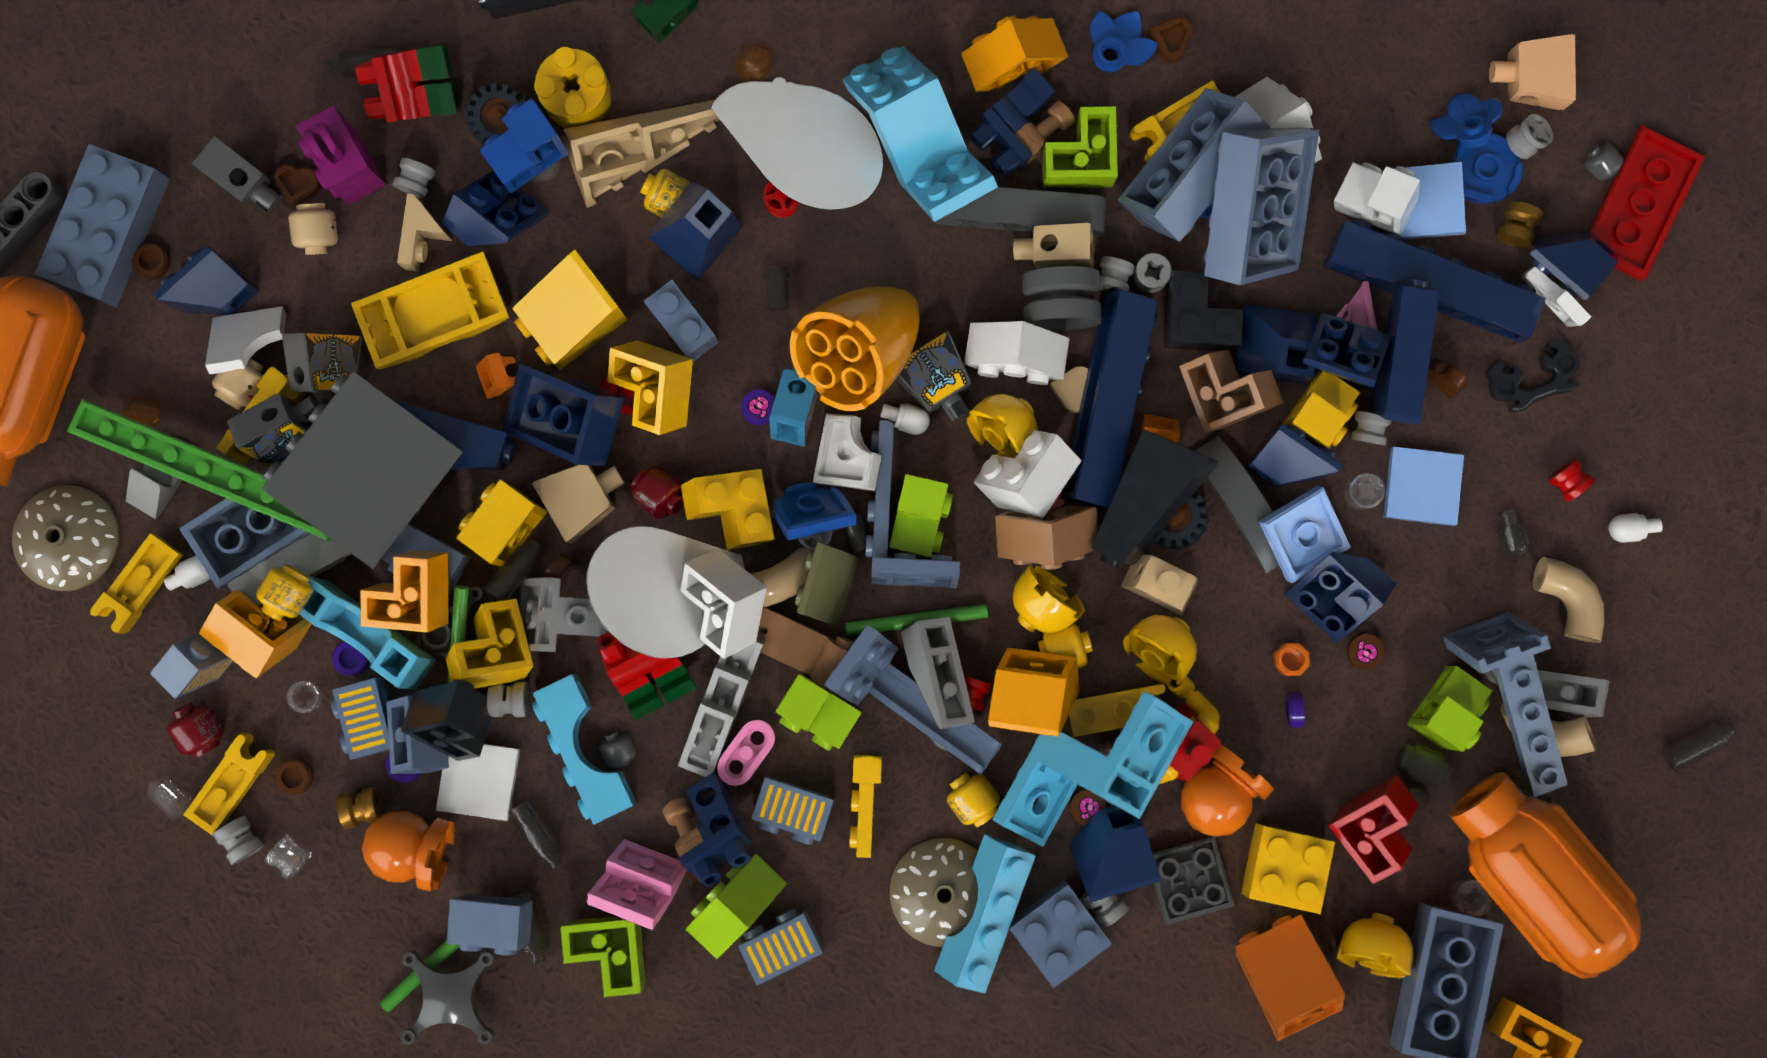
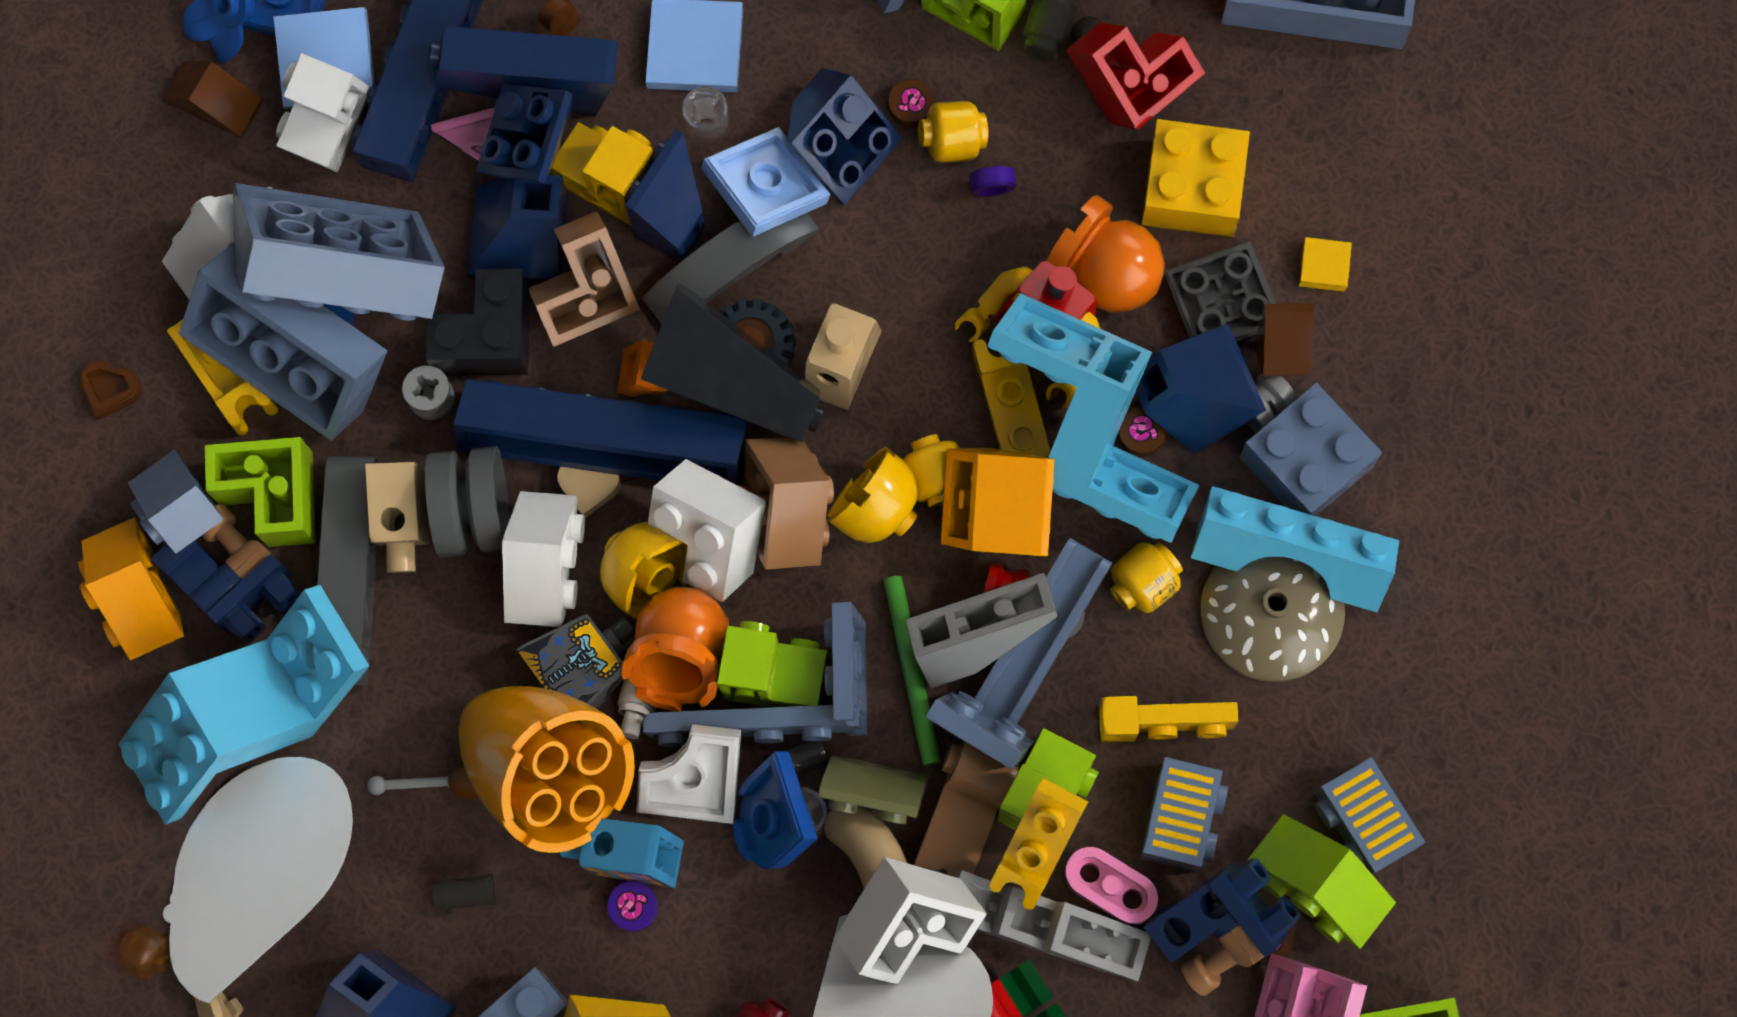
camera: 90 degrees left, 10 degrees down
yellow brick [681,469,774,550] -> none
red wheel [764,182,799,218] -> none
blue plate [1090,11,1158,73] -> none
light grey wheel [1100,256,1135,292] -> none
yellow cylinder [1123,614,1197,685] -> none
orange slope [1235,915,1345,1041] -> none
orange tile [1273,643,1310,676] -> none
yellow cylinder [1336,913,1414,978] -> none
light grey wheel [1350,411,1391,446] -> none
none -> sand blue brick [128,449,224,554]
none -> reddish brown slope [161,61,264,139]
none -> hinge [367,762,479,800]
none -> orange tile [621,586,729,712]
none -> yellow head [918,101,988,163]
none -> yellow plate [989,778,1088,910]
none -> reddish brown slope [1254,303,1314,376]
none -> yellow tile [1299,237,1352,292]

